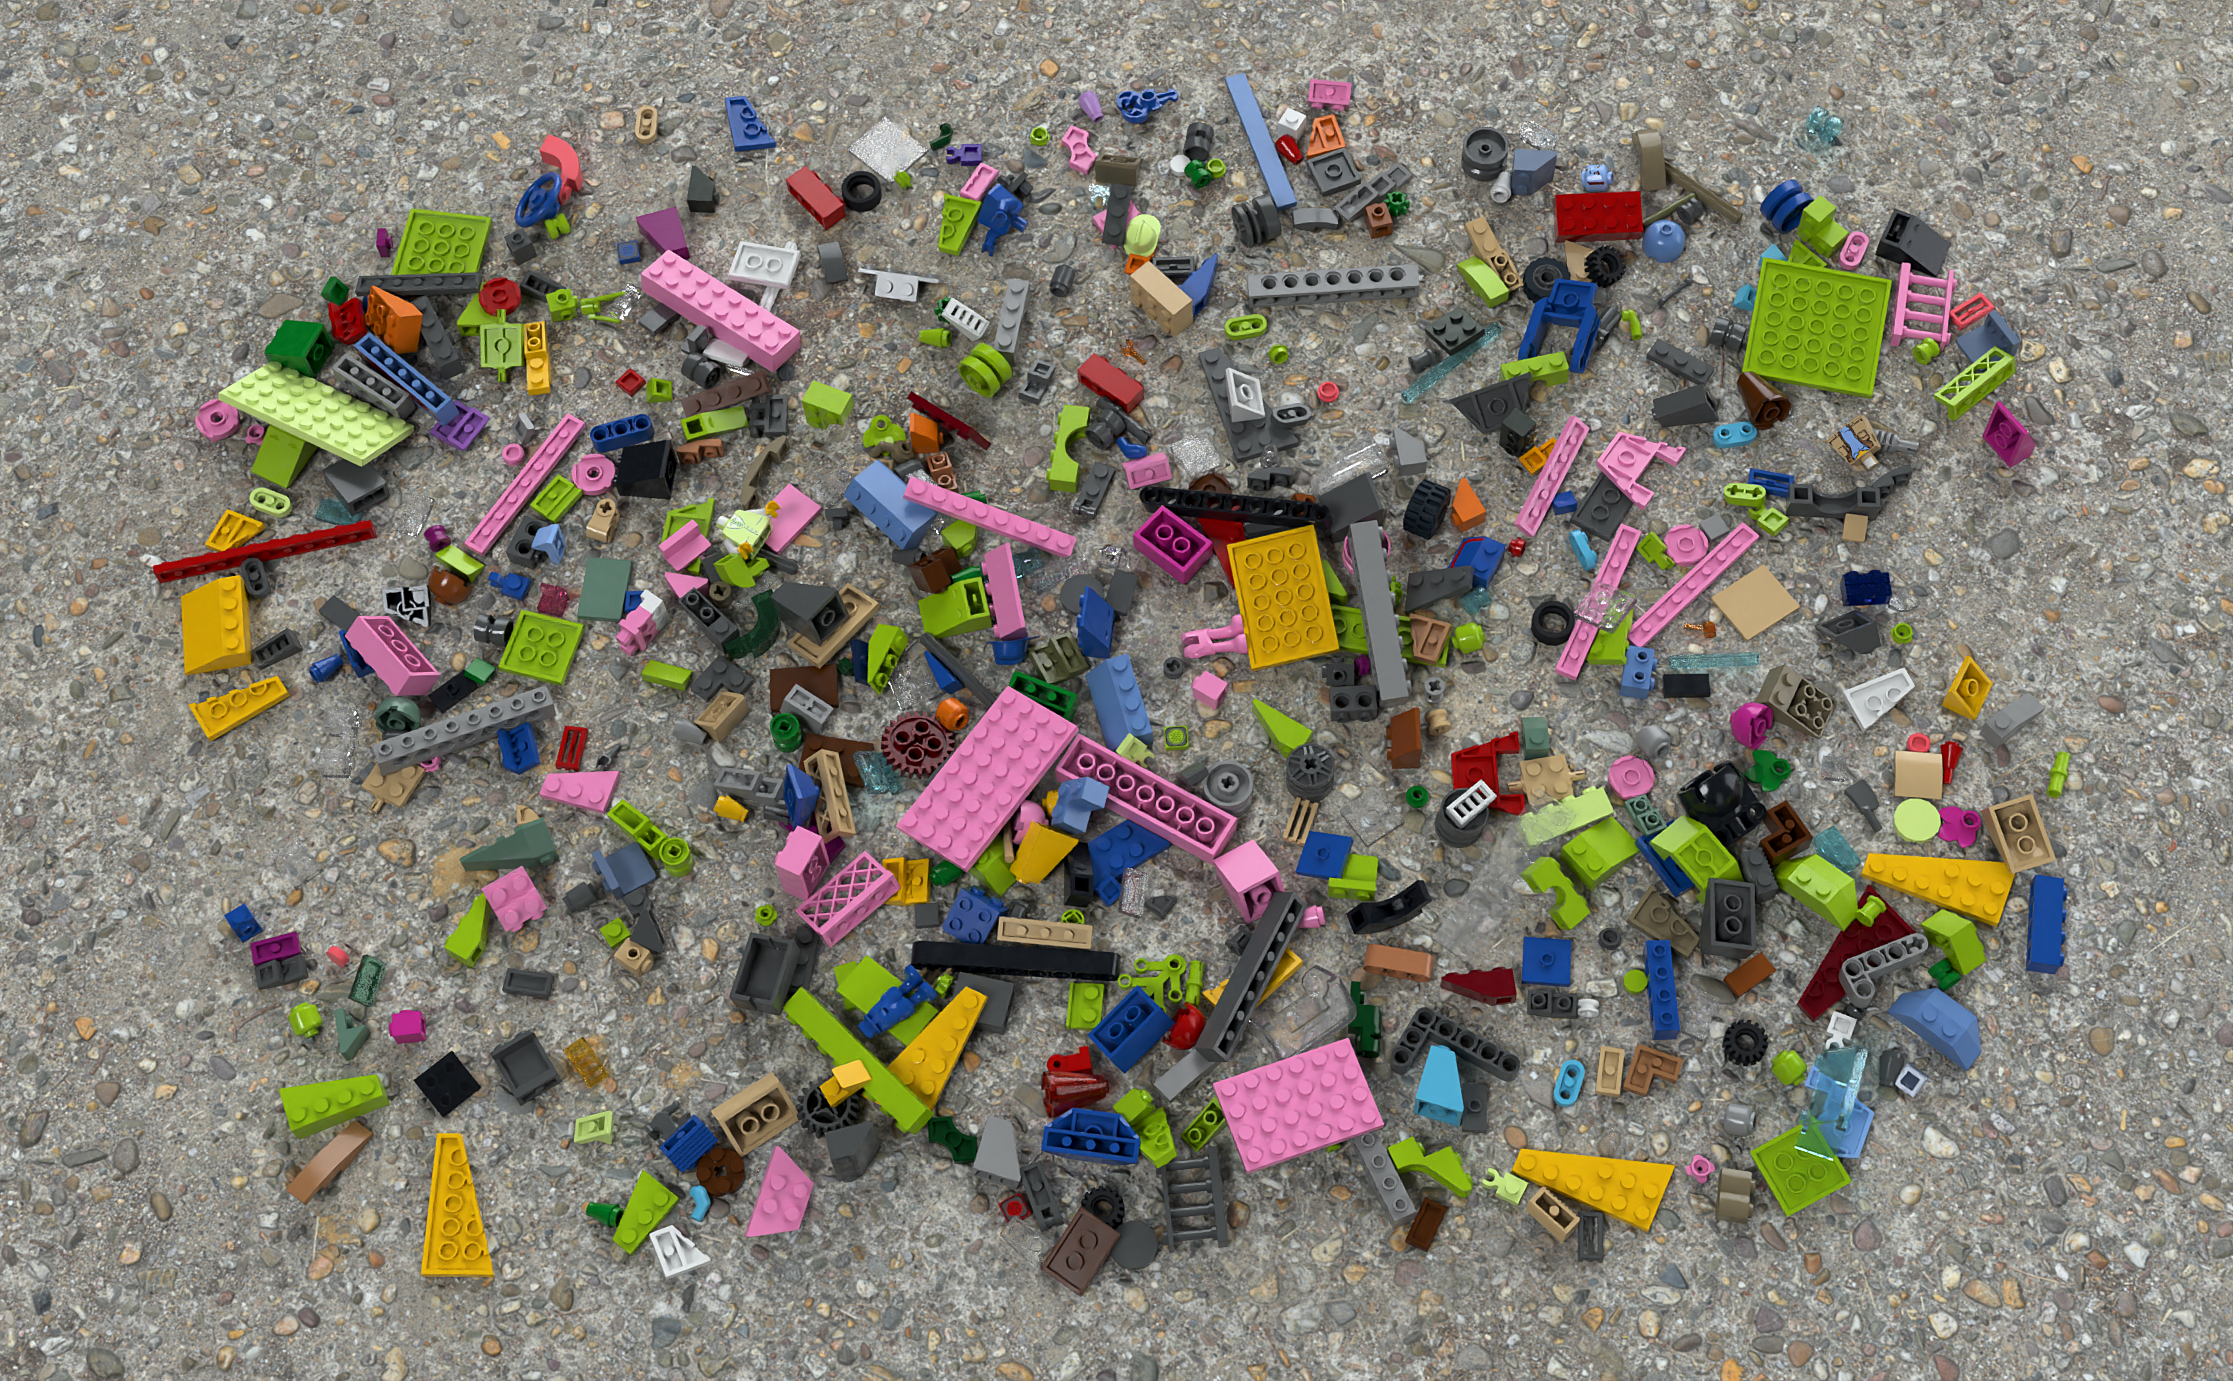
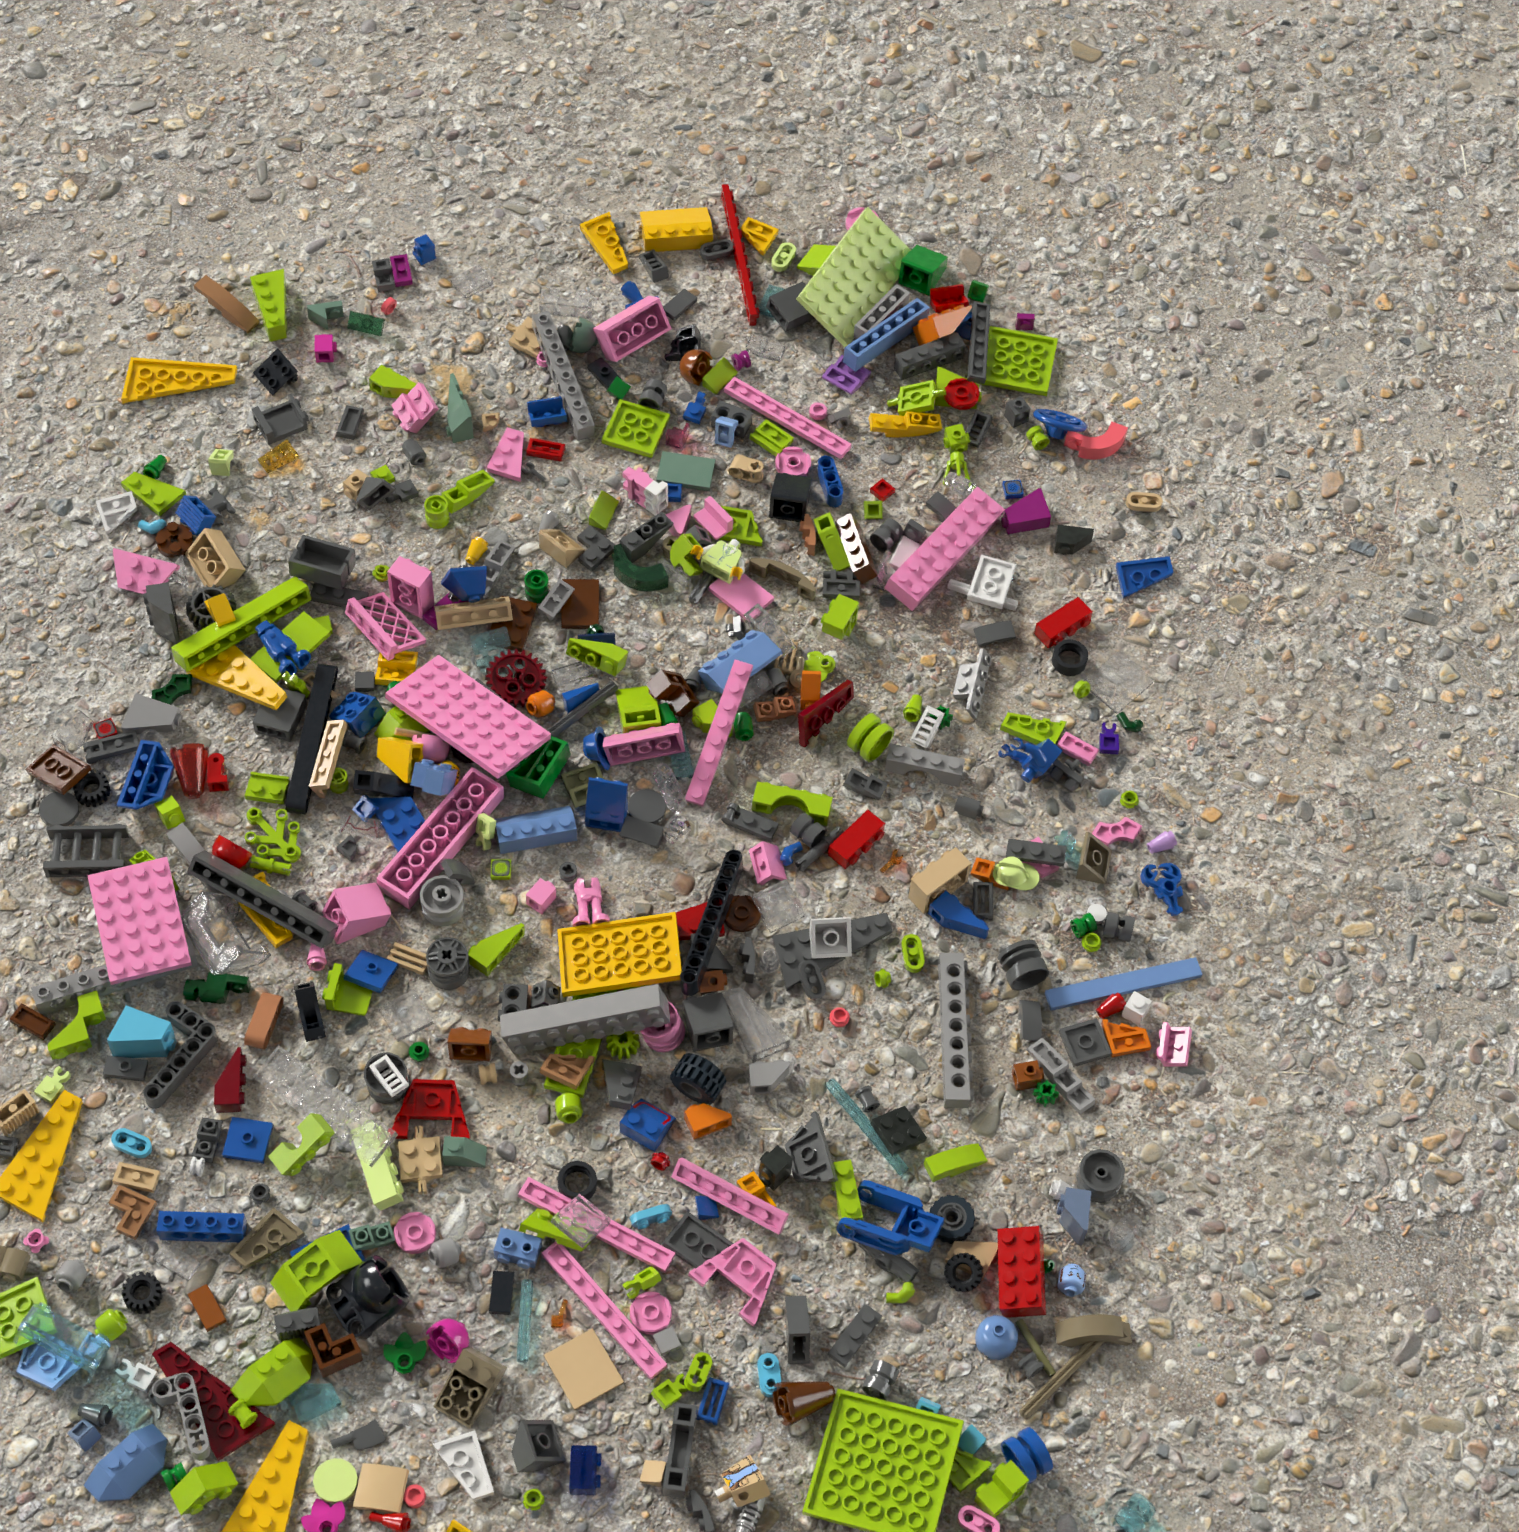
camera: 85 degrees right, 5 degrees down
lime head [288,1002,323,1039] -> none
sand blue bracket [591,842,656,901] -> none
dark grey slope [770,581,850,647] -> none
tan plate [787,583,881,669] -> none
blue slope [1087,985,1175,1074] -> none
lime wing [1131,1106,1178,1169] -> none
dark pink brick [1133,505,1213,585] -> none
clear light blue wheel [1460,585,1491,616] -> none
tan slope [1464,216,1524,293] -> none
lime slope [1560,816,1641,891] -> none
lime tile [1623,970,1648,995] -> none
dark grey hinge [1657,278,1692,306] -> none
dark grey slope [1700,878,1756,959] -> none

